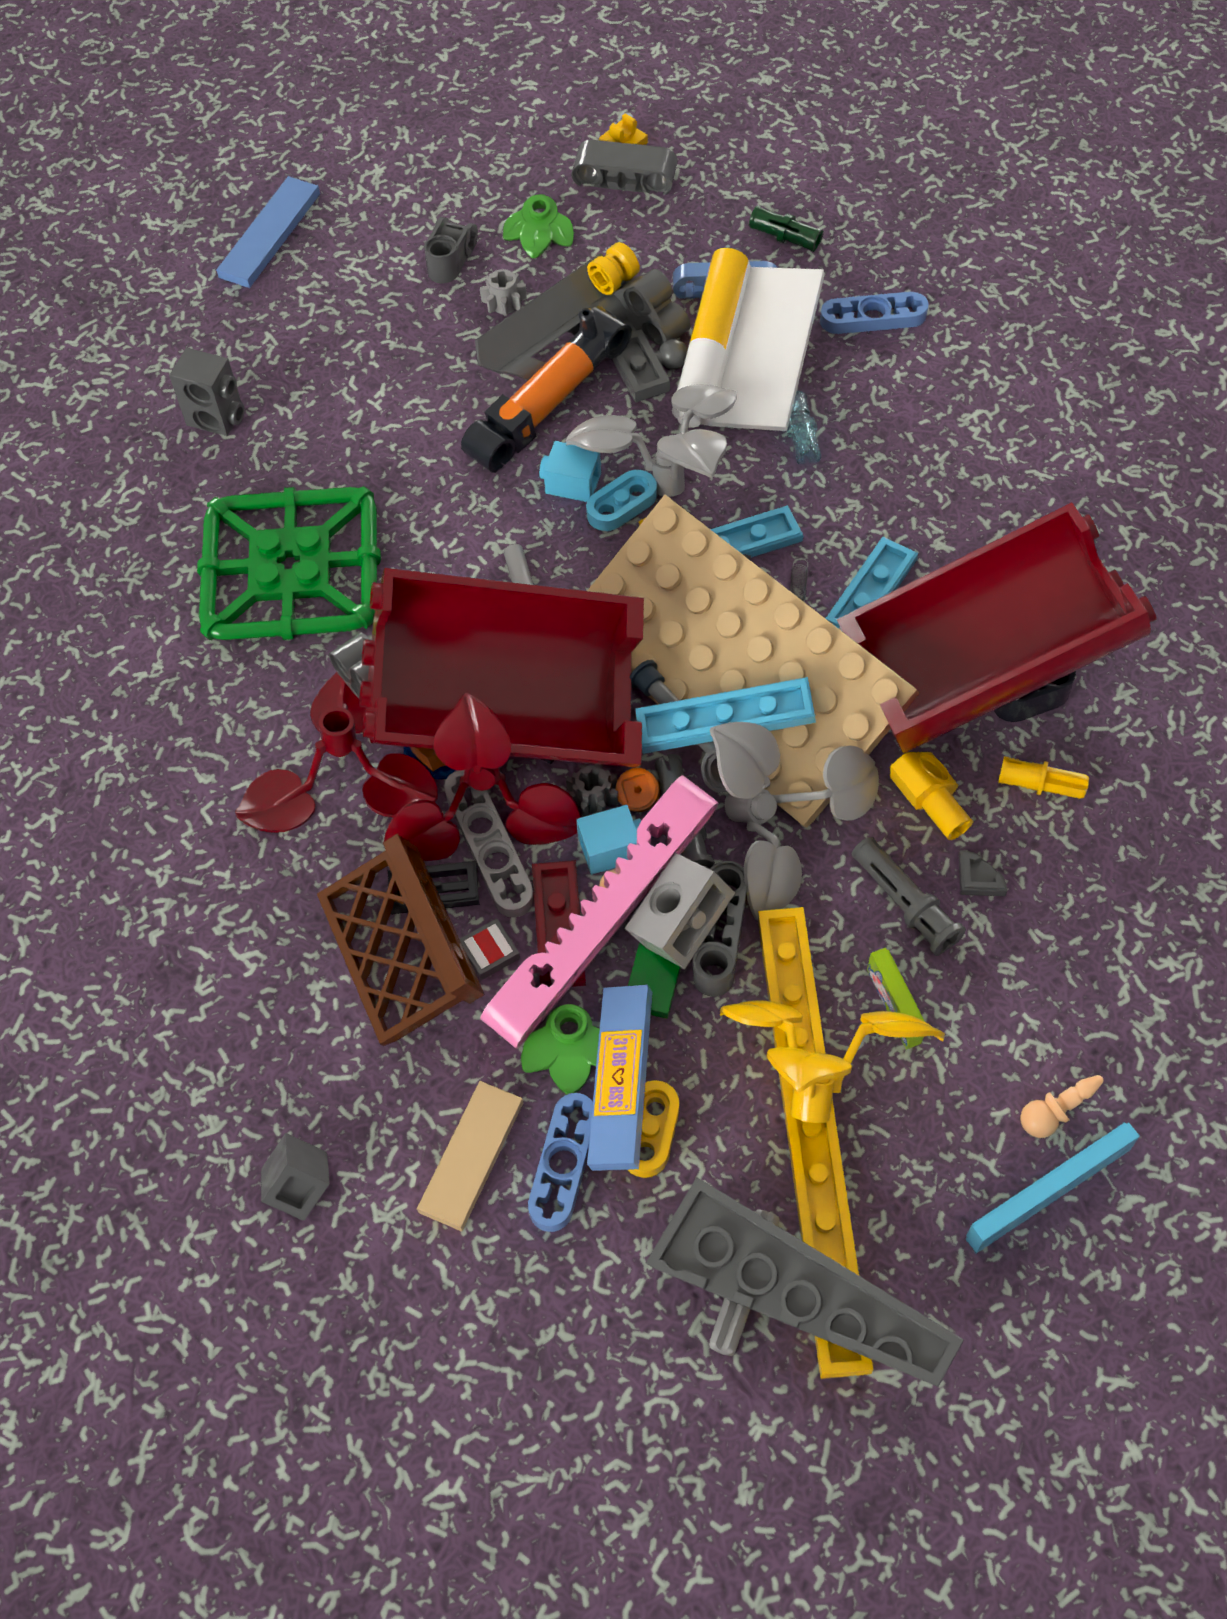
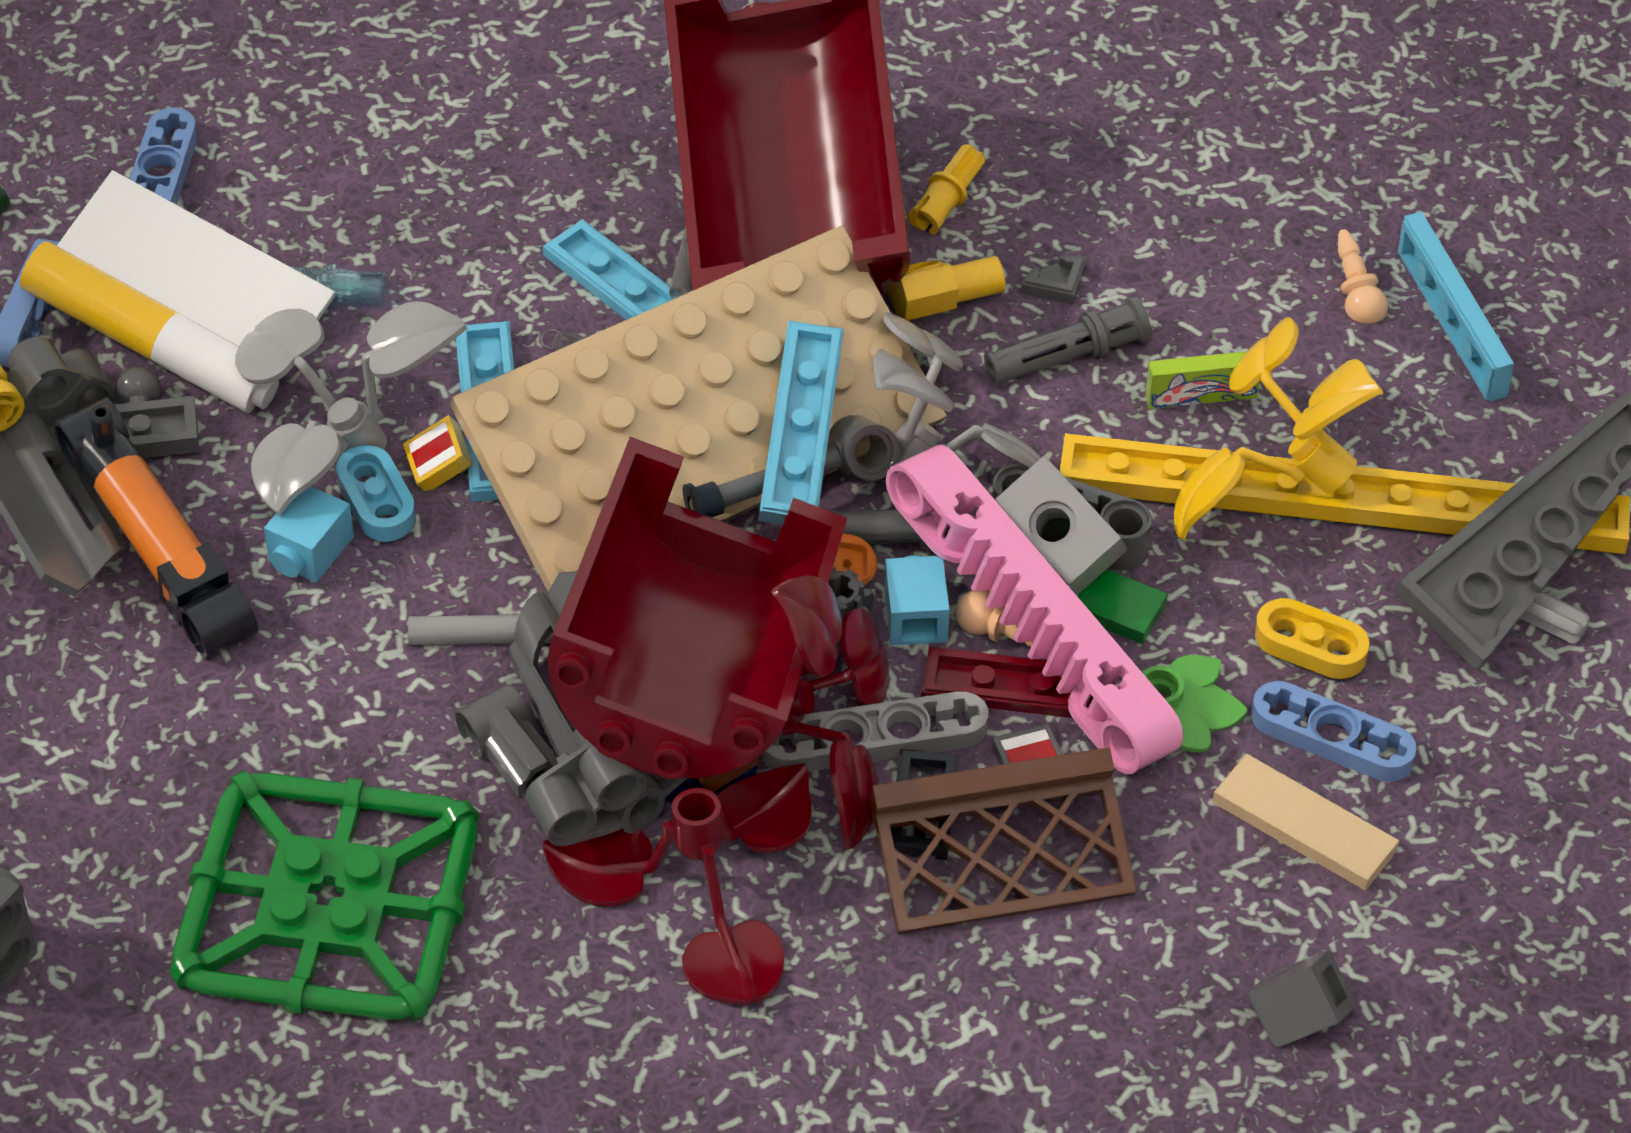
camera: 80 degrees left, 10 degrees down
medium blue tile [587,985,652,1171] -> none

